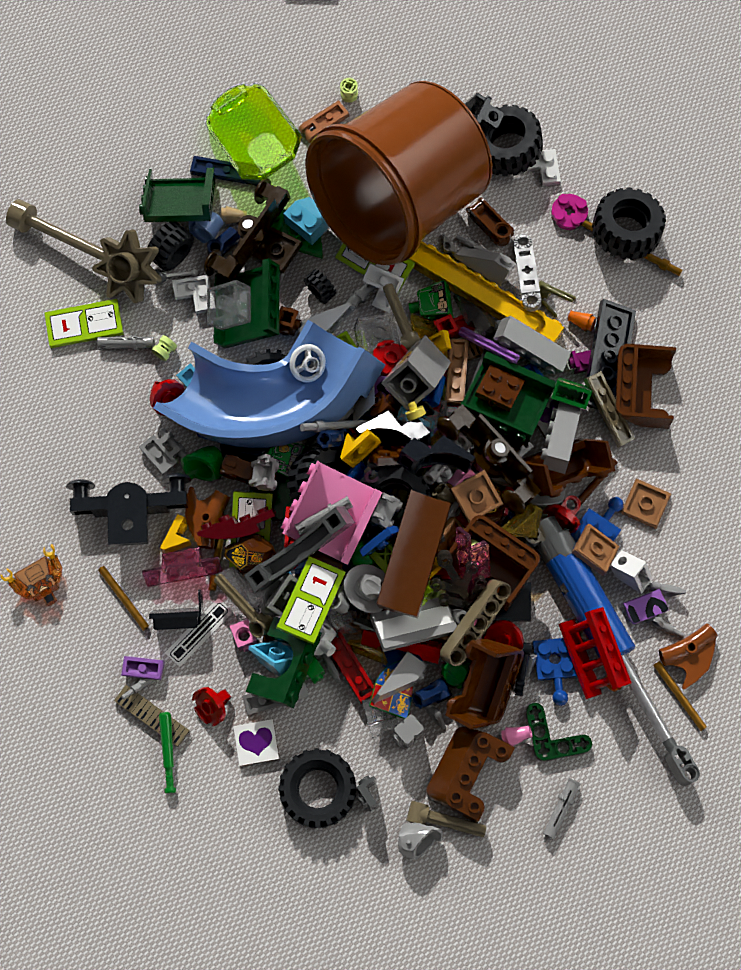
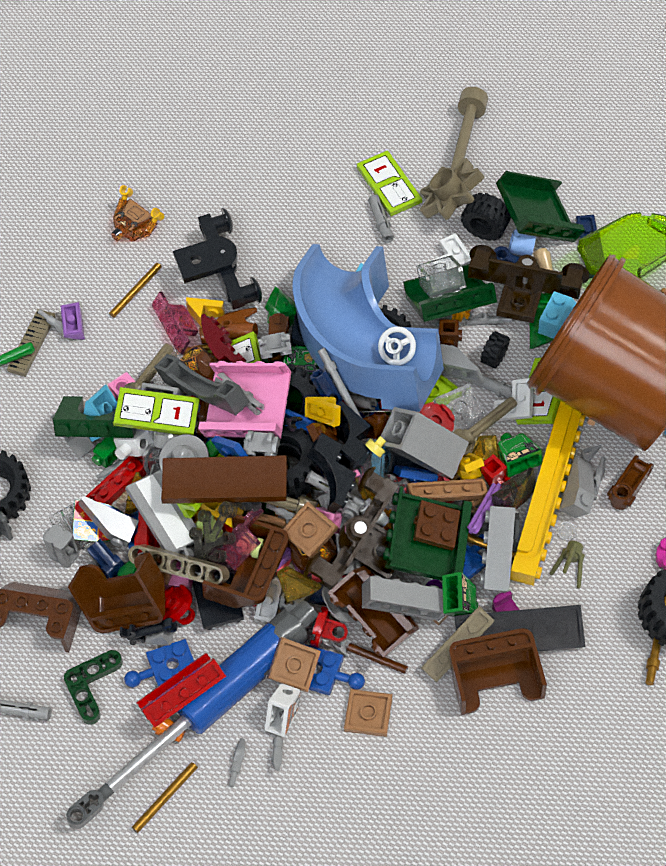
camera: 75 degrees right, 15 degrees down
light grey plate [139,428,188,476] -> none
red tile [149,379,184,416] -> none
black piece [149,589,204,630] -> none
yellowish green wheel [151,335,177,361] -> none
white hinge [155,269,198,284] -> none
white sticker [165,598,233,667] -> none
red tile [192,687,232,726] -> none
tile [233,719,280,767] -> none
bright pink cone [501,726,532,746] -> none
piece [514,234,541,312] -> none
orange cone [567,310,597,331] -> none
slope [623,589,669,624] -> none
dark orange pin [659,623,718,690] -> none

